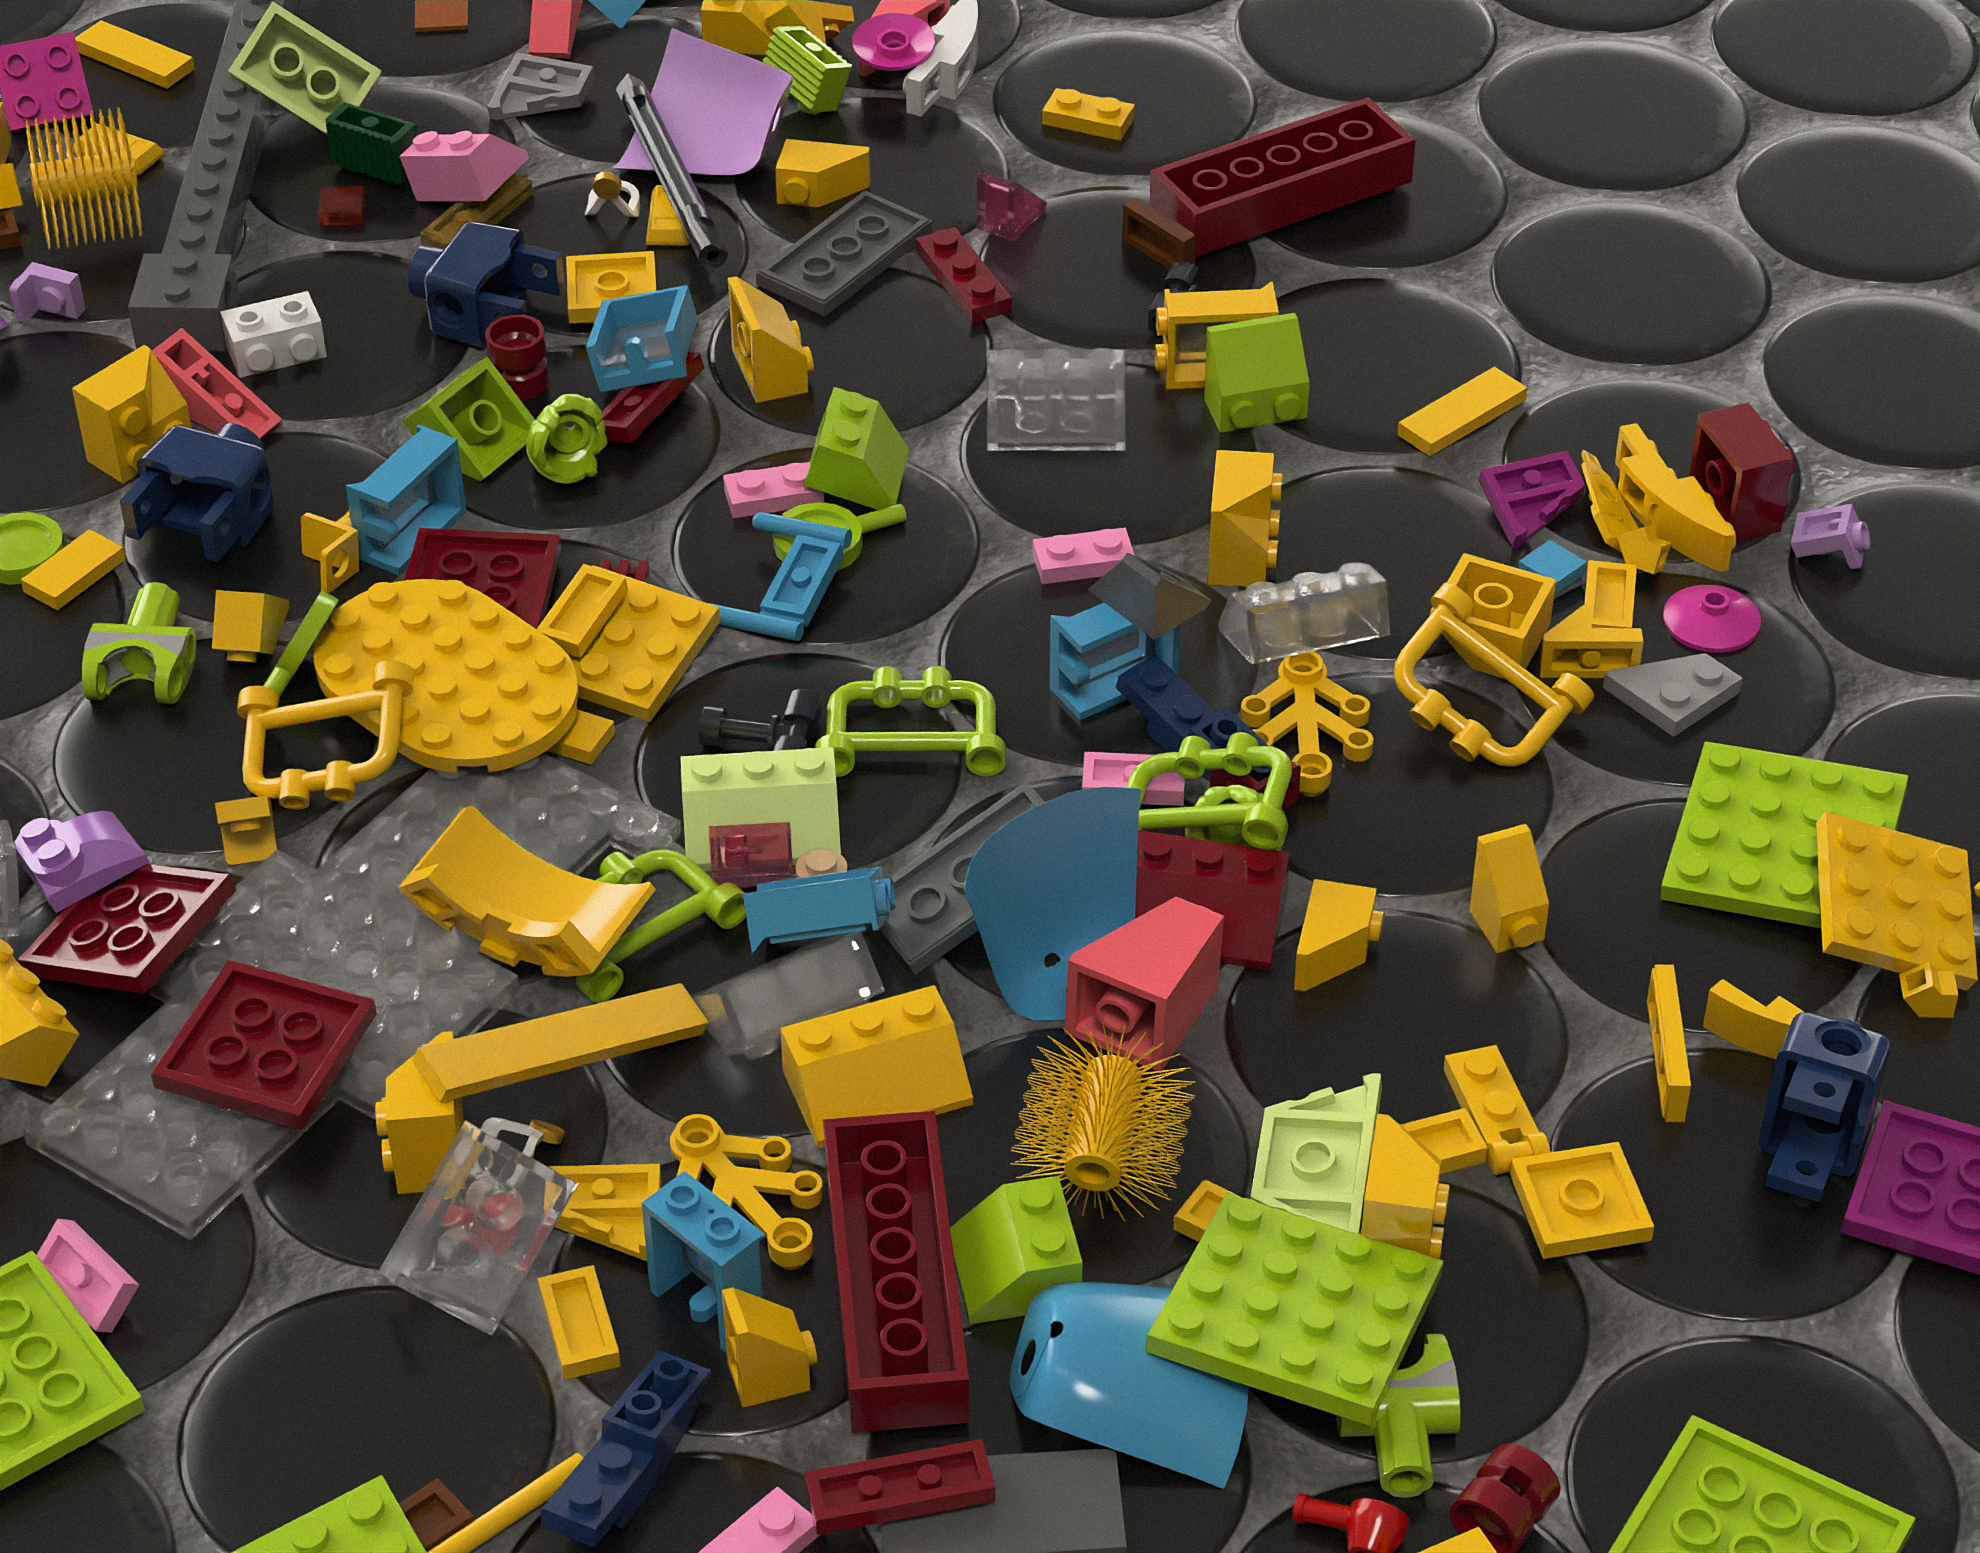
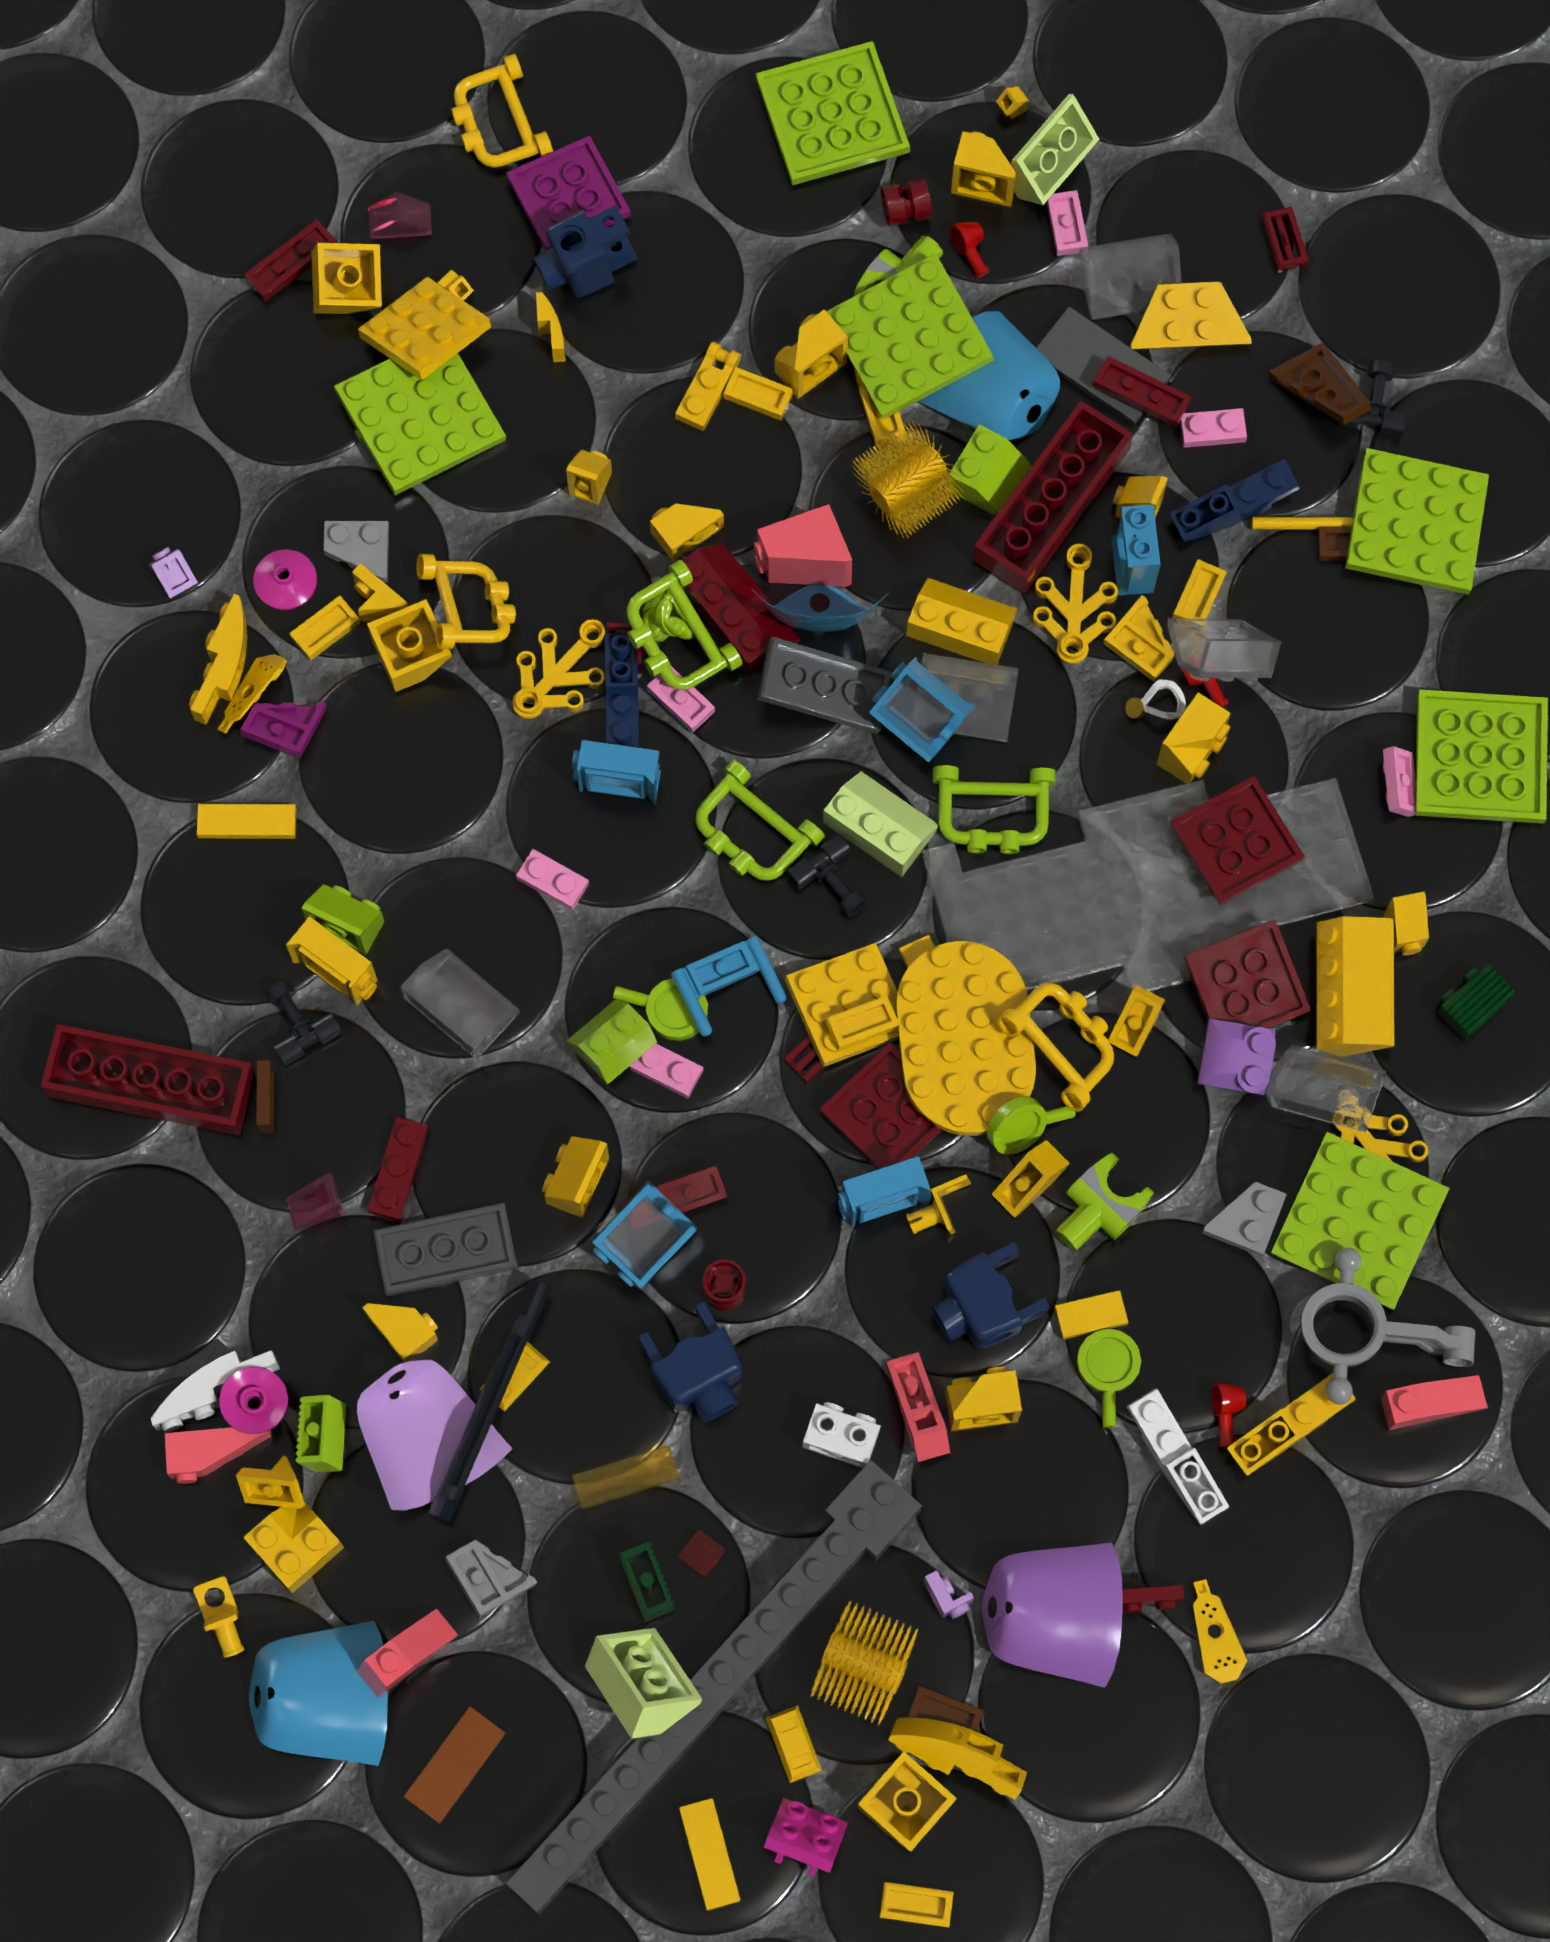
camera: 140 degrees left, 30 degrees up
yellow panel [398,806,656,977] -> none
bright pink slope [400,131,529,201] -> none
lime slope [402,357,535,481] -> none
yellow tile [412,983,709,1102] -> none
lime hair [526,394,607,484] -> none
yellow plate [566,251,657,324] -> none
piece [584,172,640,217] -> none
clear pink slope [709,822,793,879] -> none
tan plate [795,849,847,878] -> none
yellow plate [1042,88,1135,141] -> none
dark grey slope [1087,552,1212,640] -> none
yellow slope [1208,450,1282,588] -> none
clear slope [1219,563,1390,664] -> none
yellowish green wing [1250,1073,1382,1234] -> none
yellow plate [1509,1142,1654,1259] -> none
dark azure tile [1518,540,1587,596] -> none
yellow piece [1617,524,1671,574] -> none
yellow tile [1647,965,1691,1122] -> none
dark red brick [1689,402,1795,543] -> none

